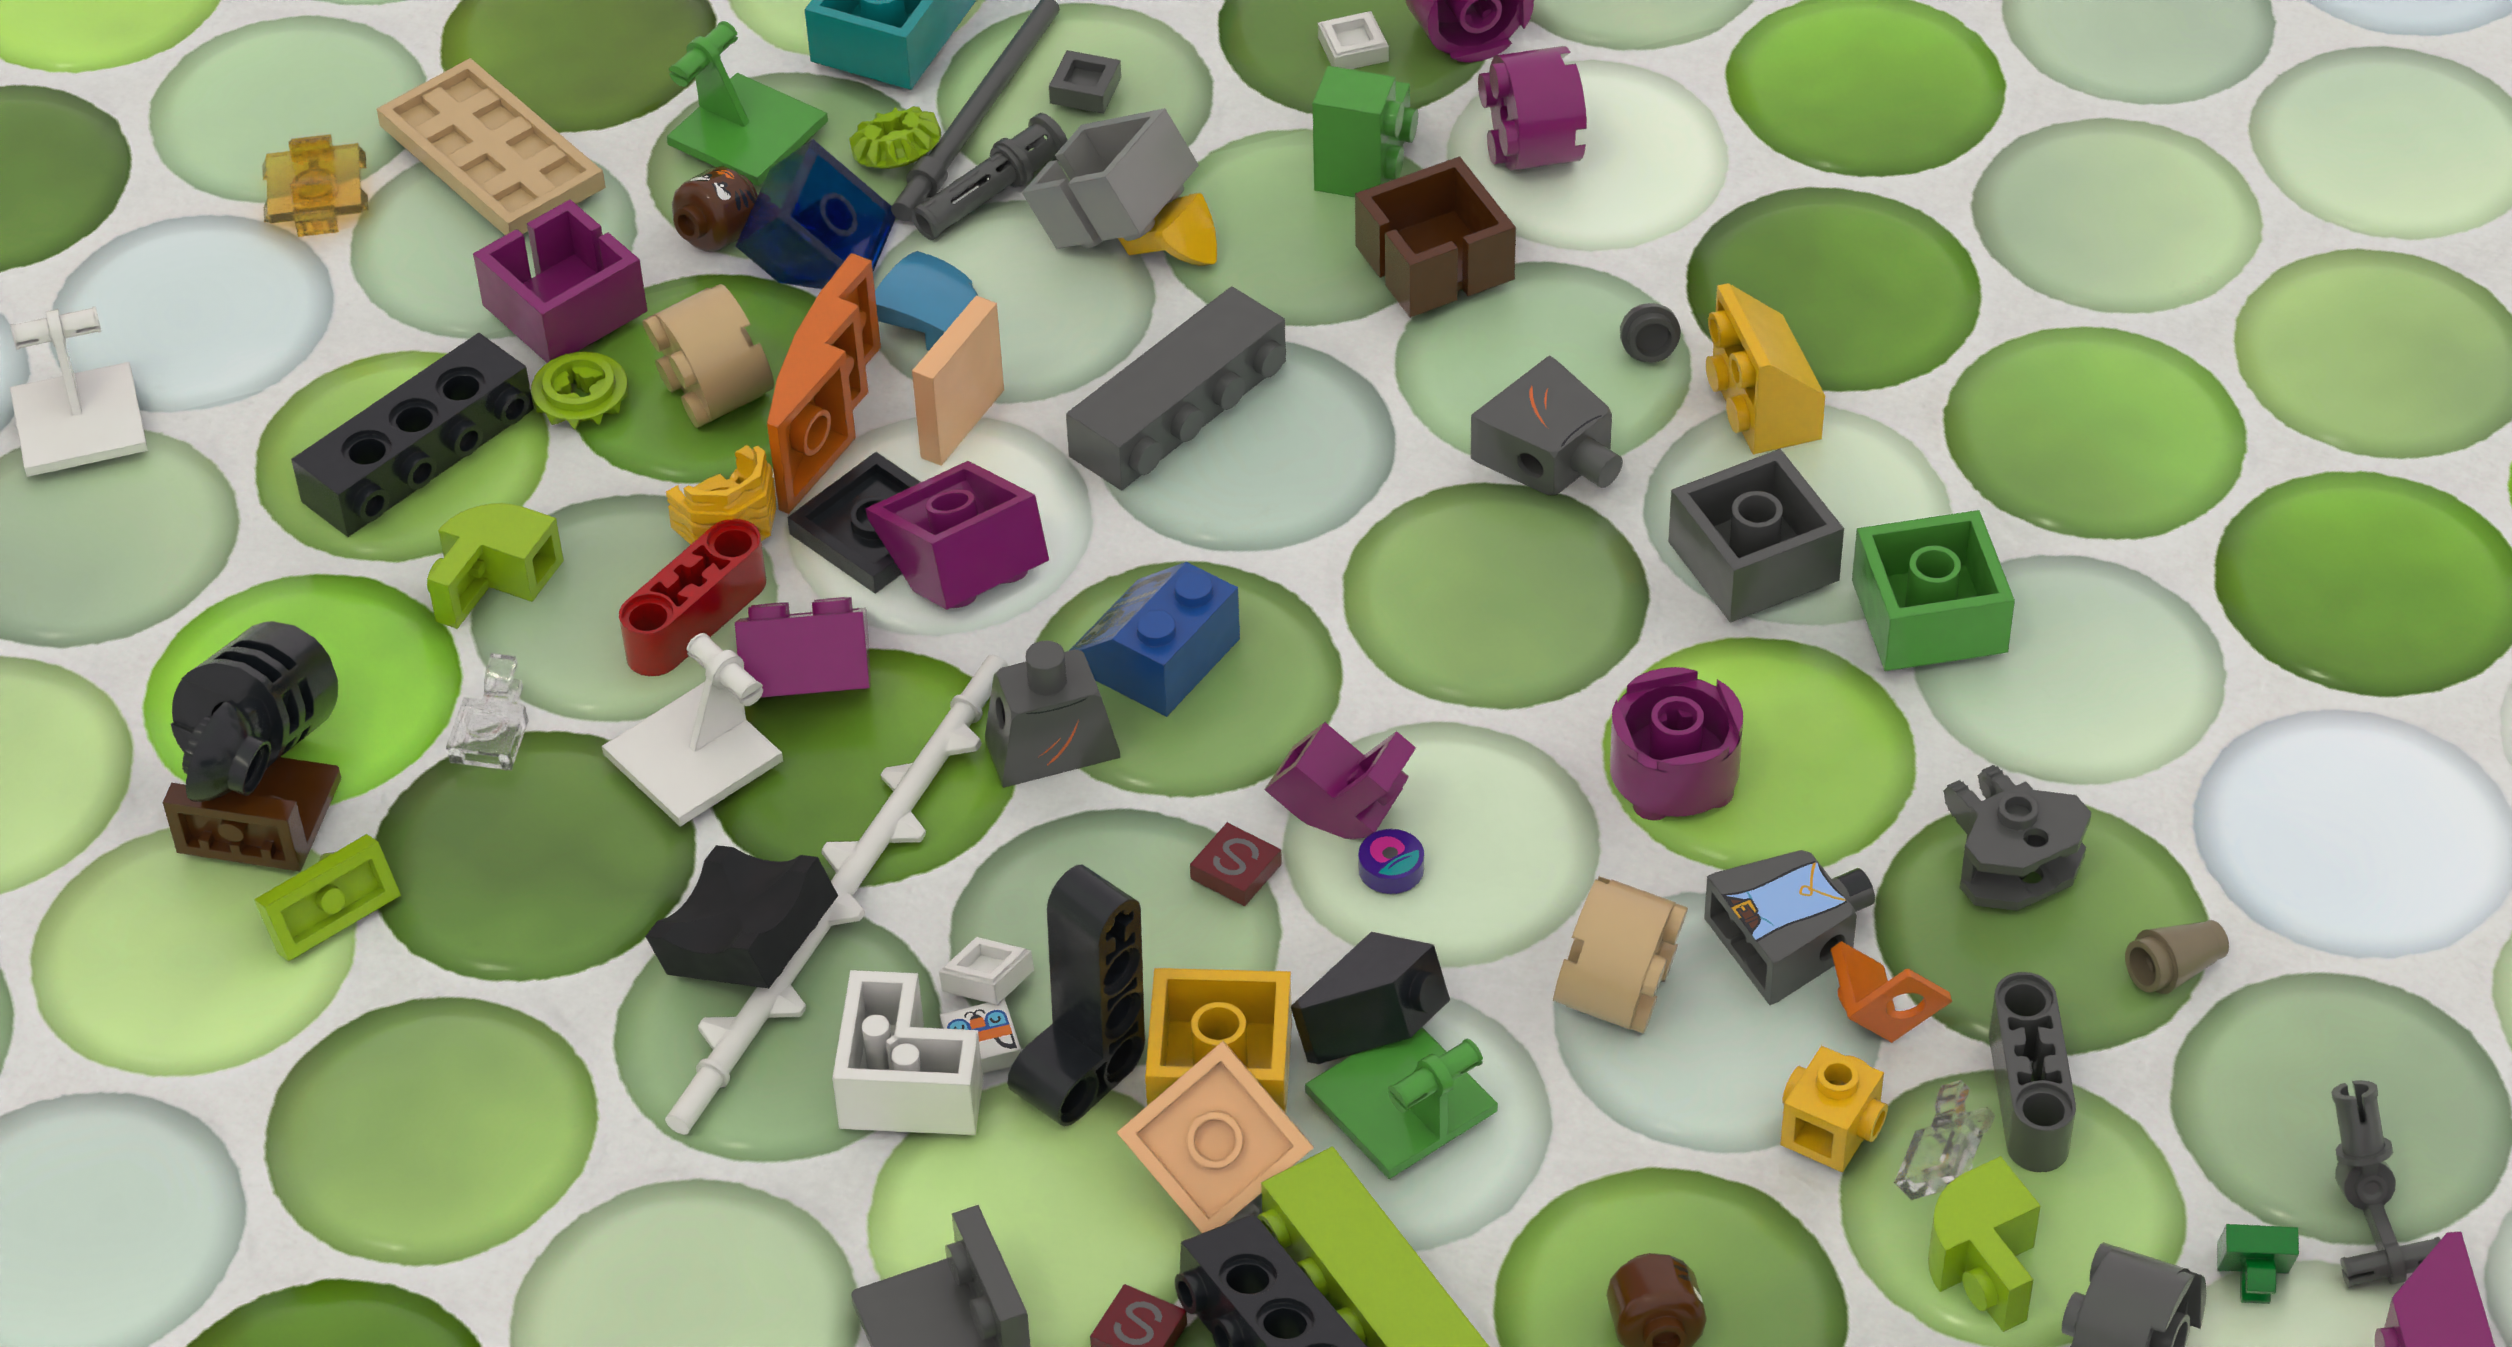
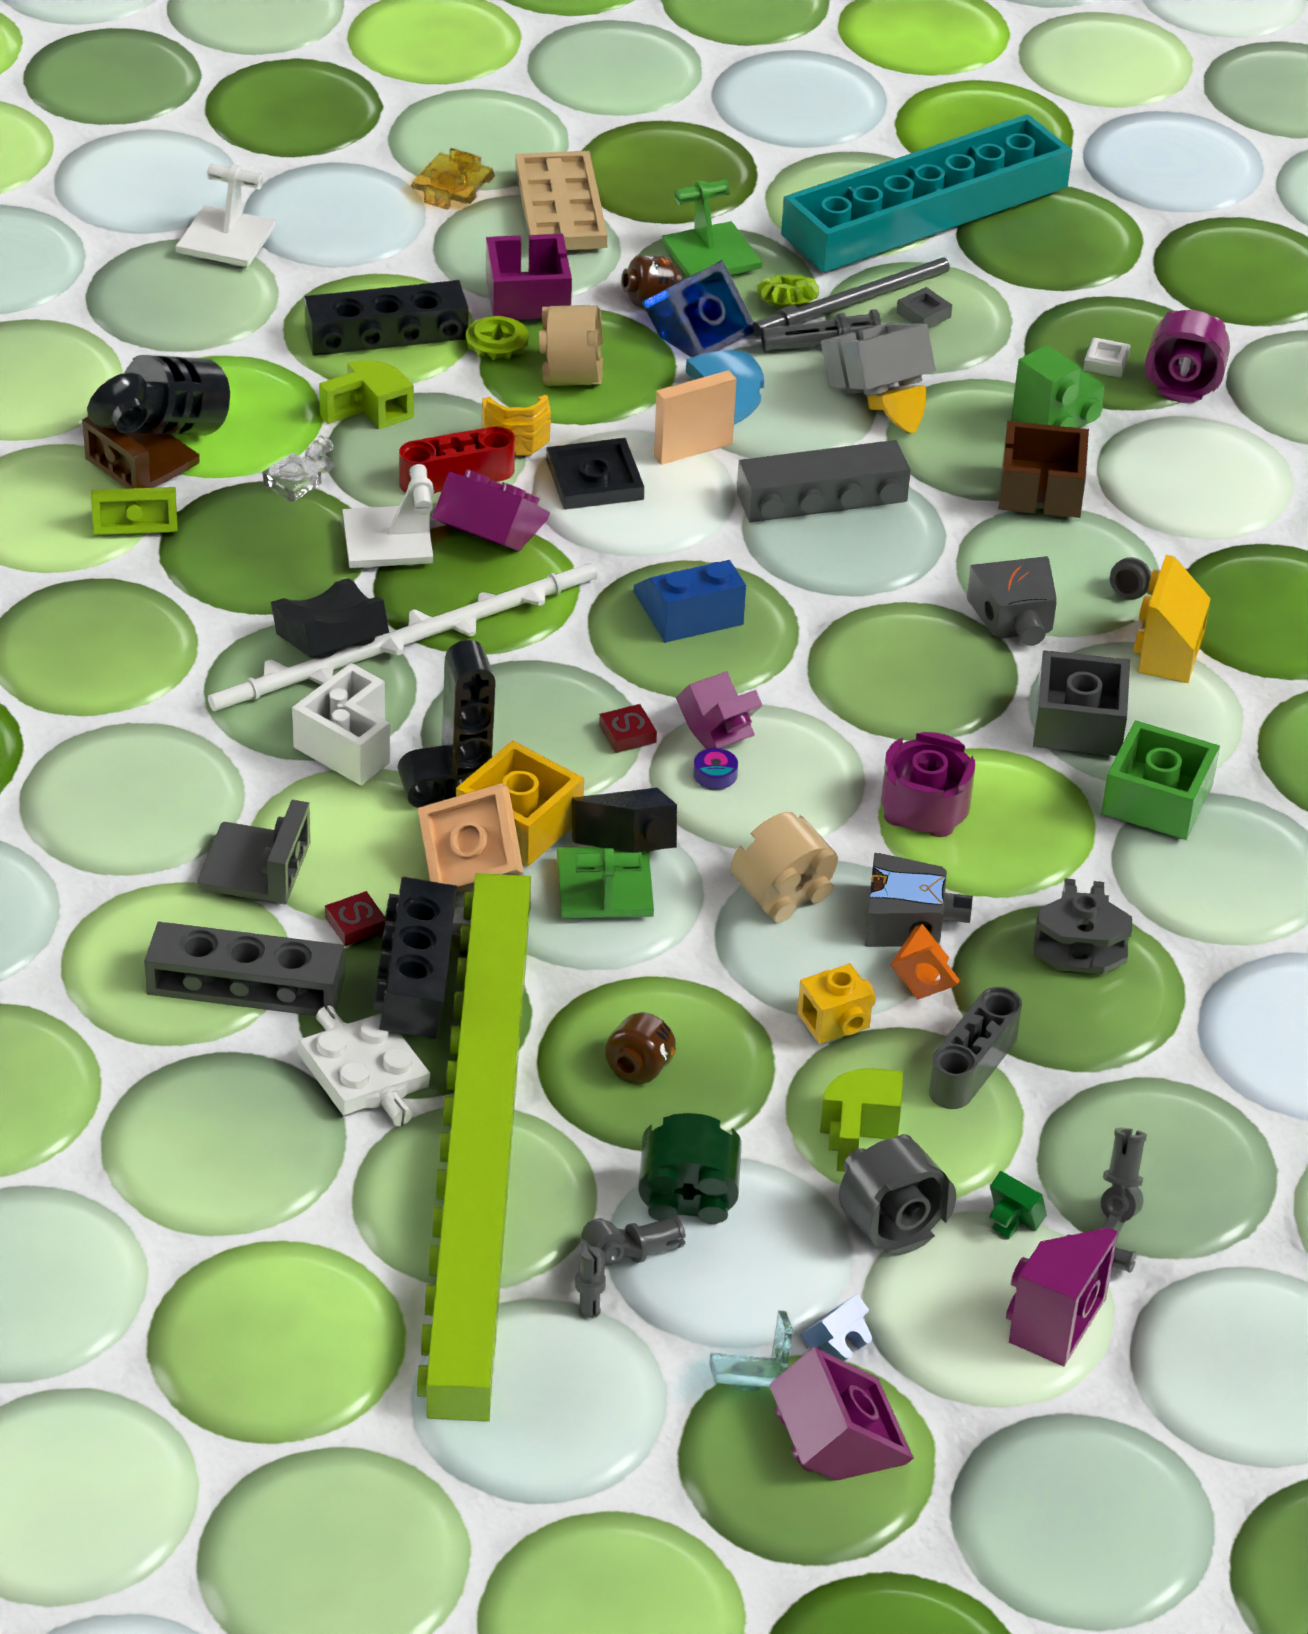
camera: 30 degrees right, 5 degrees down
orange slope [767,253,881,514] -> none
magenta slope [865,461,1049,610] -> none
white tile [939,937,1034,1005] -> none
tile [939,999,1021,1074] -> none
dark grey torso [985,641,1120,788] -> none
magenta brick [1478,46,1587,171] -> none
clear plate [1894,1080,1996,1200] -> none
dark tan cone [2125,920,2229,994] -> none

